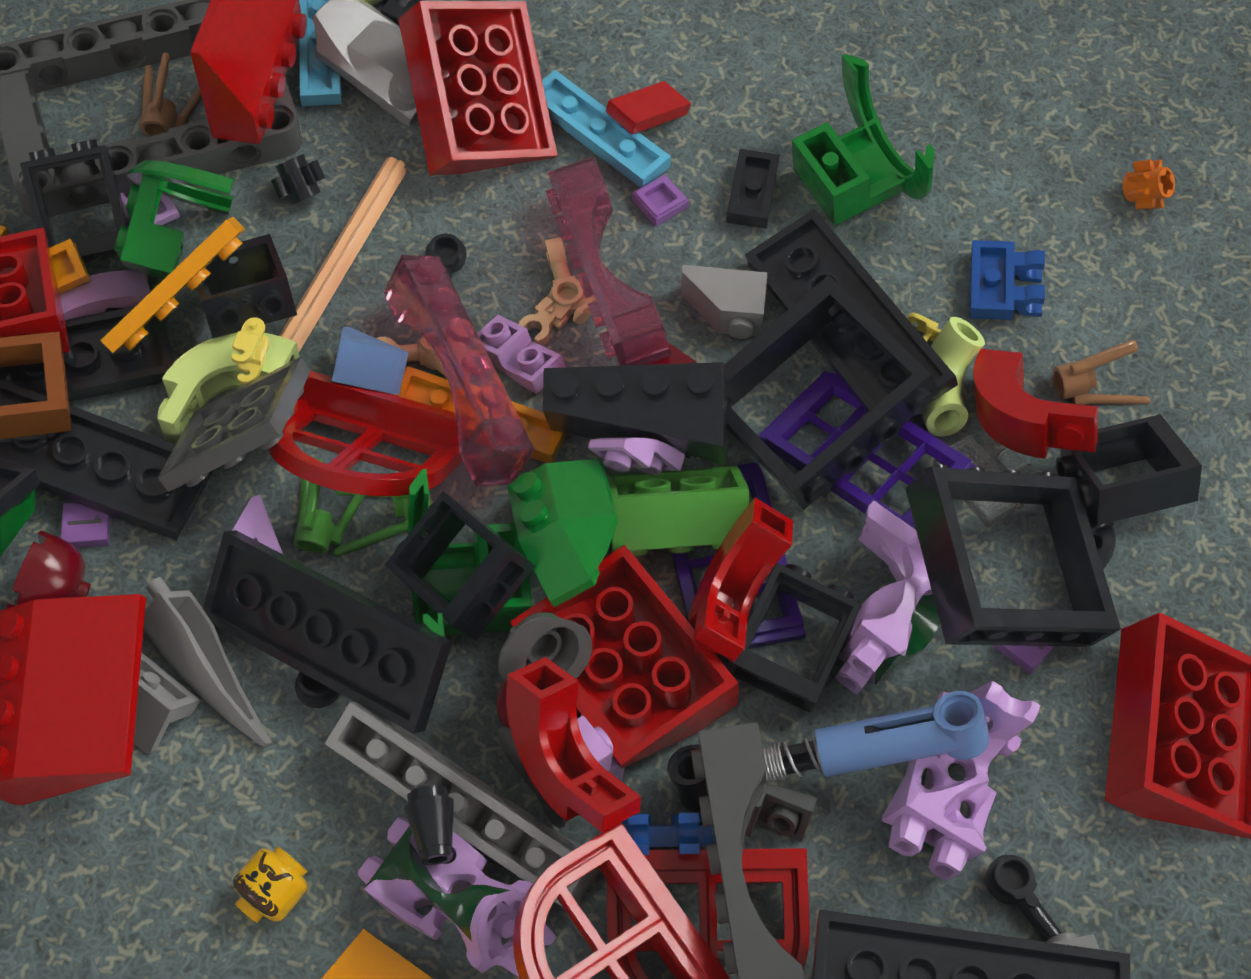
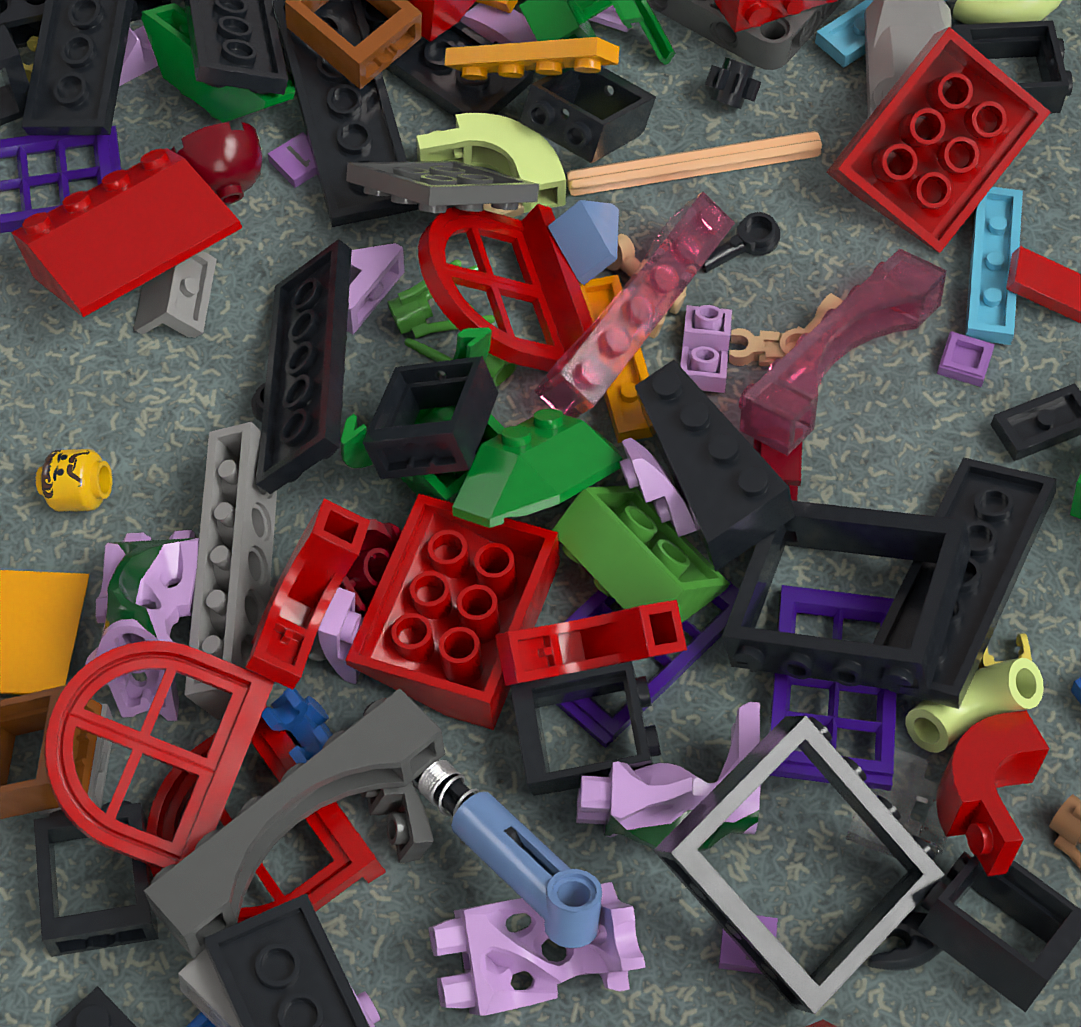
camera: 55 degrees right, 0 degrees up
light grey piece [143,577,272,747] -> none
light yellow piece [231,318,269,385] -> none
black cone [404,785,454,866] -> none
dark grey piece [498,612,592,682] -> none
light grey slope [680,265,767,339] -> none

